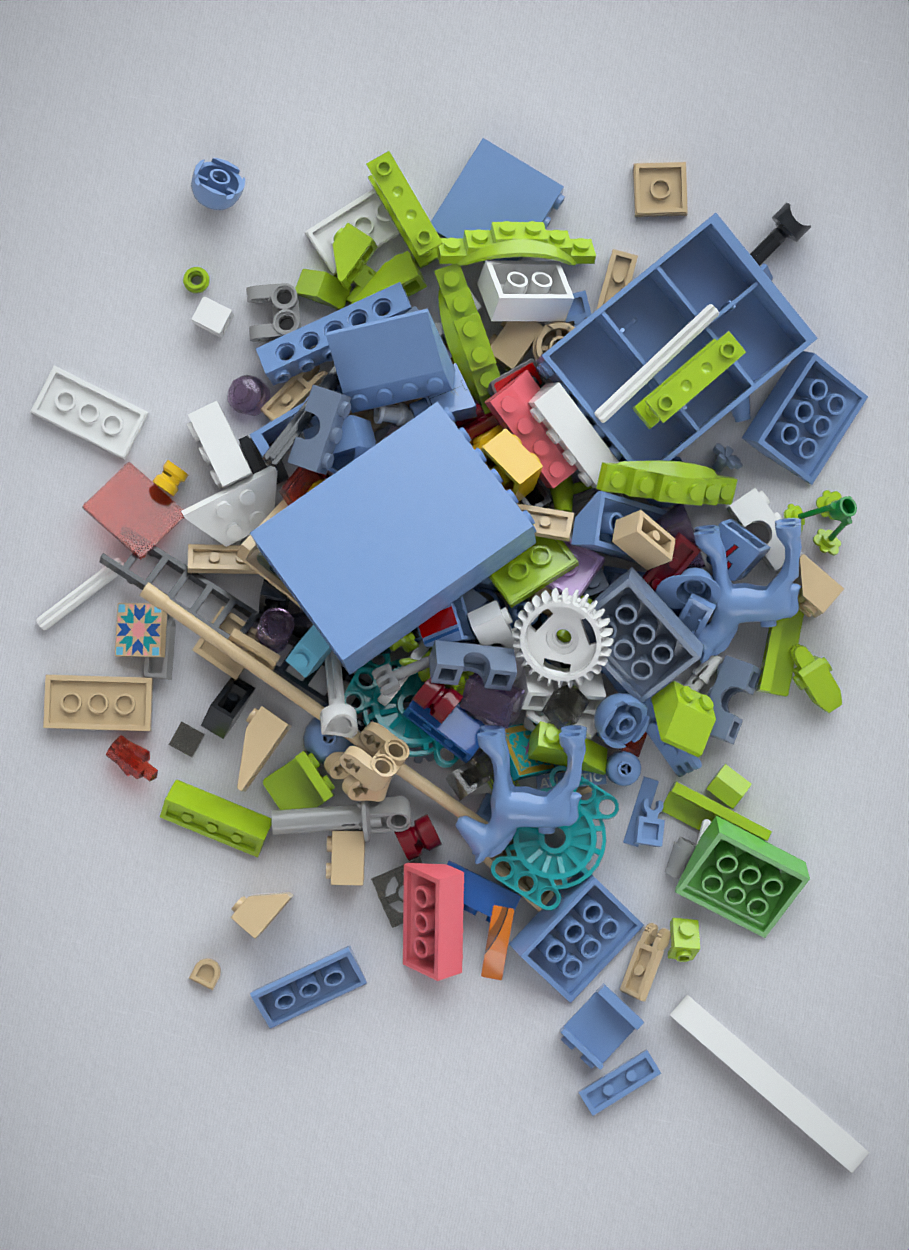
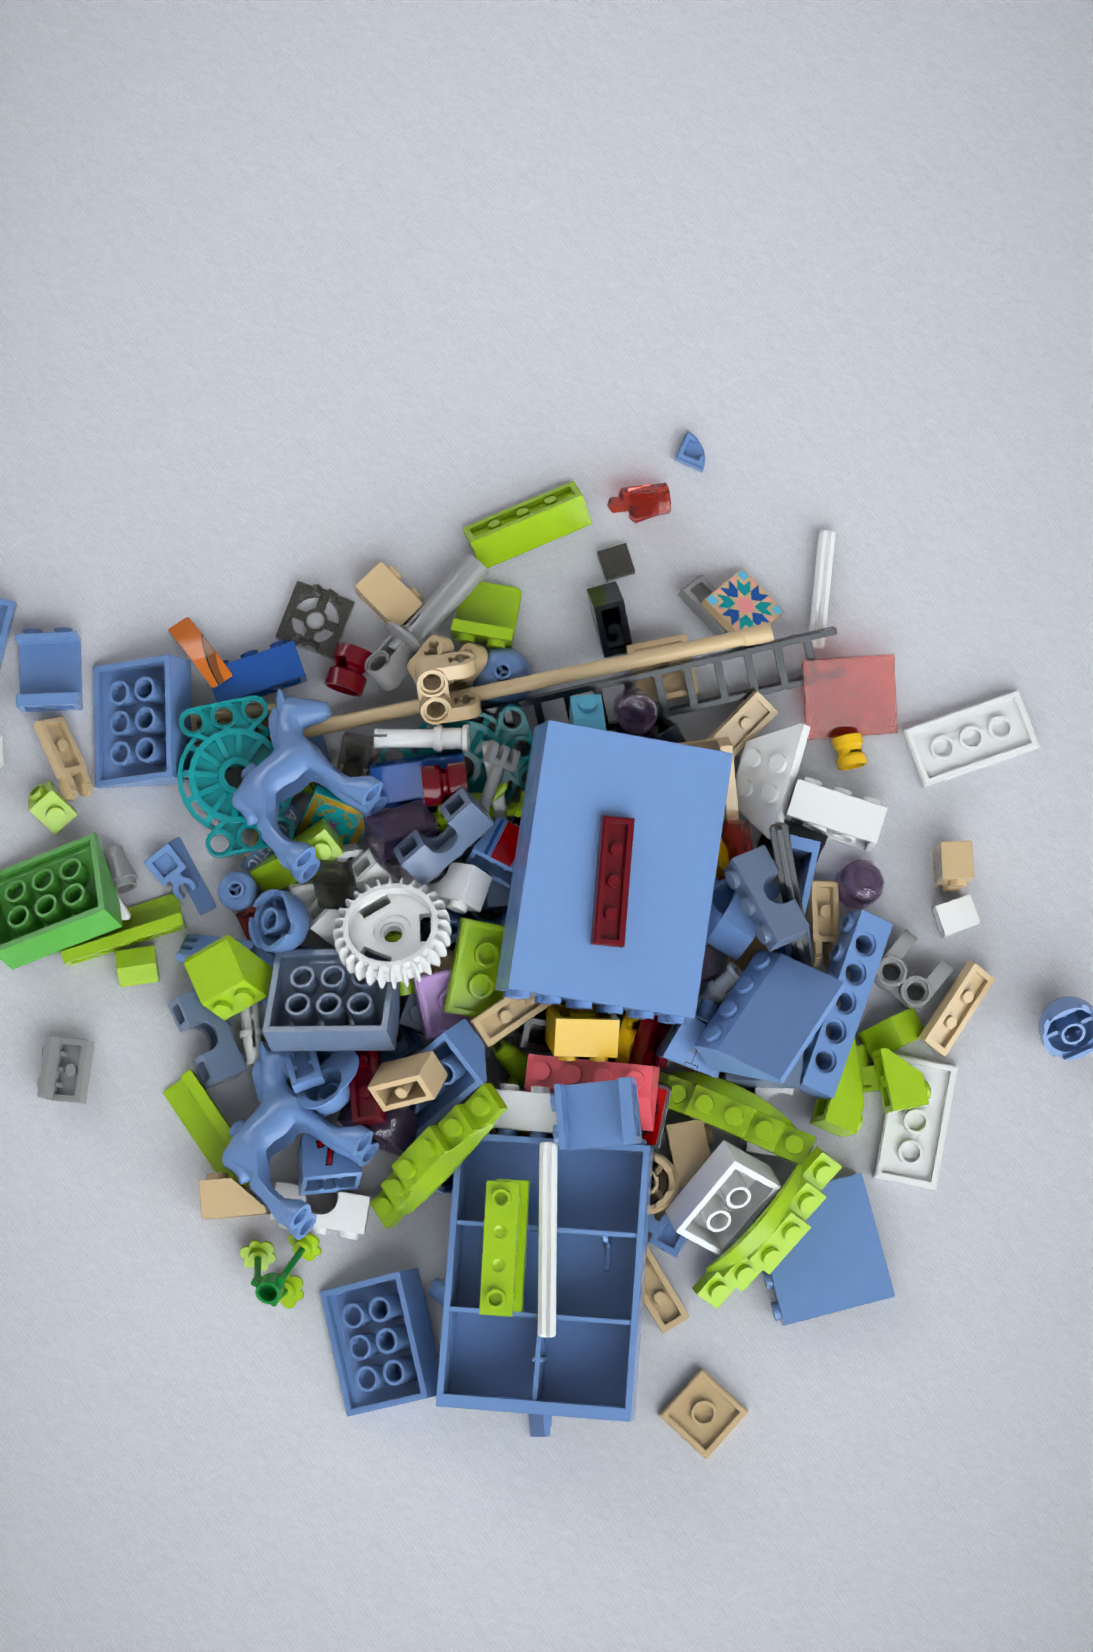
camera: 130 degrees right, 5 degrees down
tan plate [43,675,153,731] -> none
lime plate [183,267,210,293] -> none
tan tile [189,958,221,990] -> none
tan plate [228,629,281,671] -> none
tan slope [230,892,294,939] -> none
tan slope [237,706,292,792] -> none
medium blue slope [250,945,367,1029] -> none
white piece [320,651,358,738] -> none
lime fence [366,151,443,269] -> none
coral slope [403,863,464,981] -> none
sand blue plant [712,443,743,473] -> none
black piece [750,202,811,266] -> none
lime hinge [790,644,843,713] -> none
none -> light grey bracket [37,1035,95,1104]
none -> white pin [374,724,470,753]
none -> medium blue panel [550,1077,642,1151]
none -> dark red tile [590,815,635,948]
none -> medium blue tile [675,431,705,472]
none -> tan plate [918,960,995,1057]
none -> tan brick [932,841,974,893]

